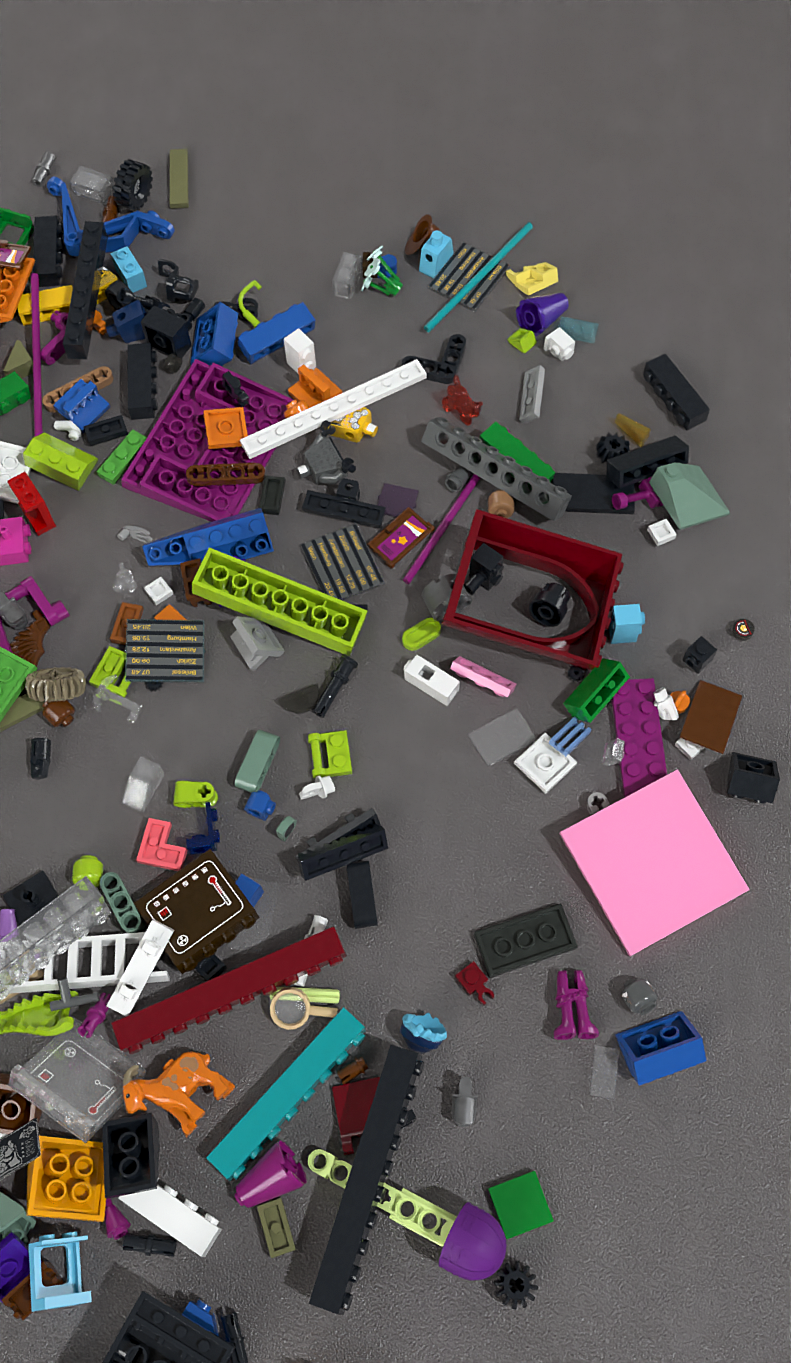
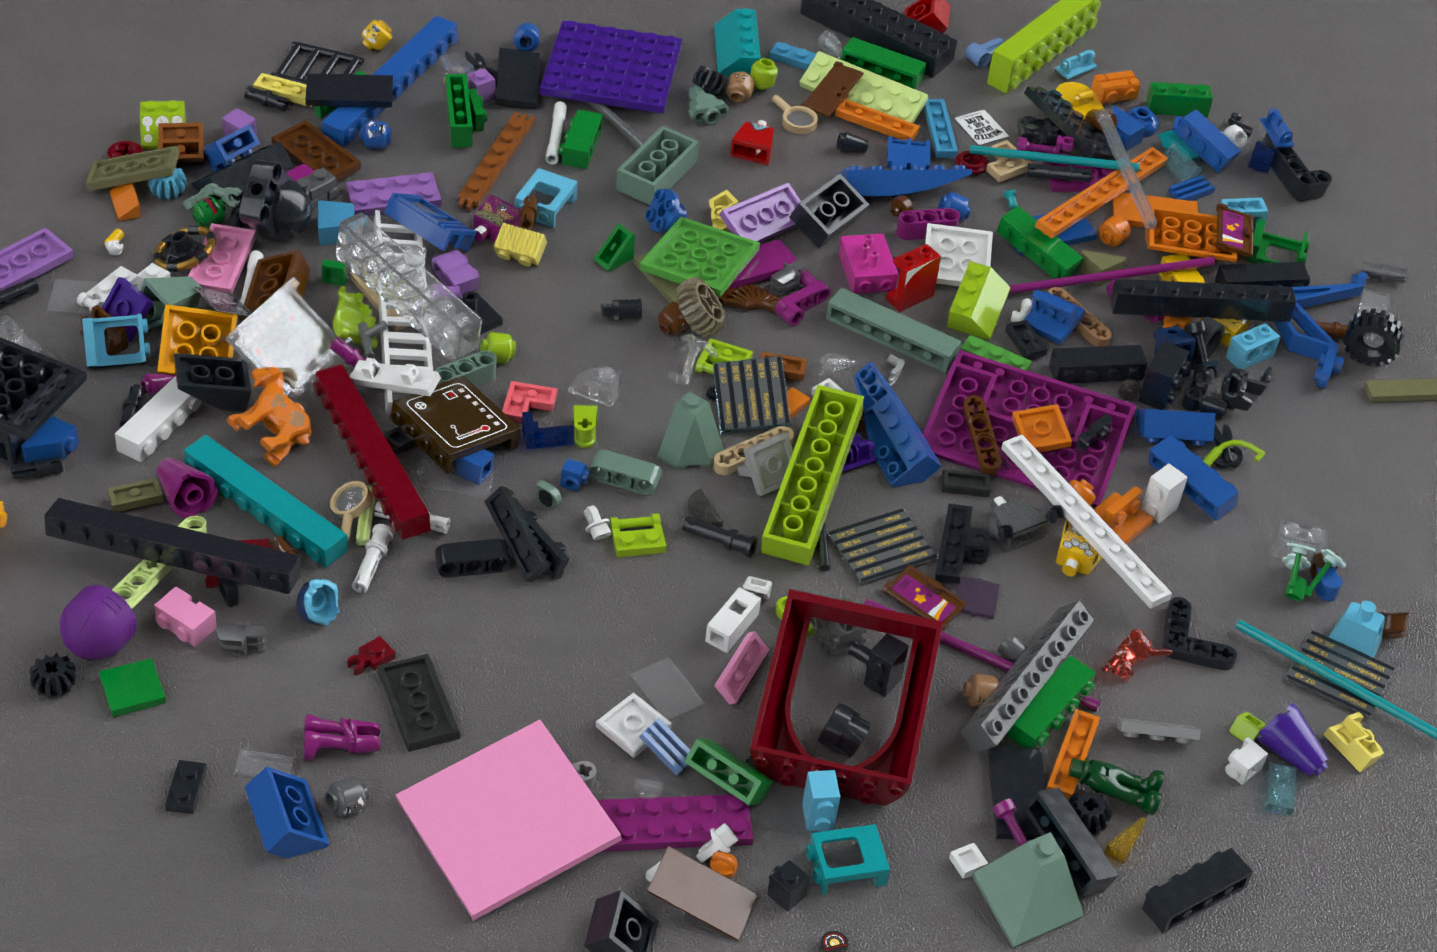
camera: 80 degrees right, 20 degrees down
none -> bright pink brick [154,587,217,647]
none -> black plate [165,760,207,814]
none -> white pin [352,524,395,593]
none -> sand green slope [657,392,724,470]
none -> tan beam [713,426,794,475]
none -> white slope [743,576,772,599]
none -> teal window [806,824,890,895]
none -> sand green brick [826,288,962,373]
none -> orange plate [1046,709,1101,800]
none -> dark green piece [1068,757,1164,816]

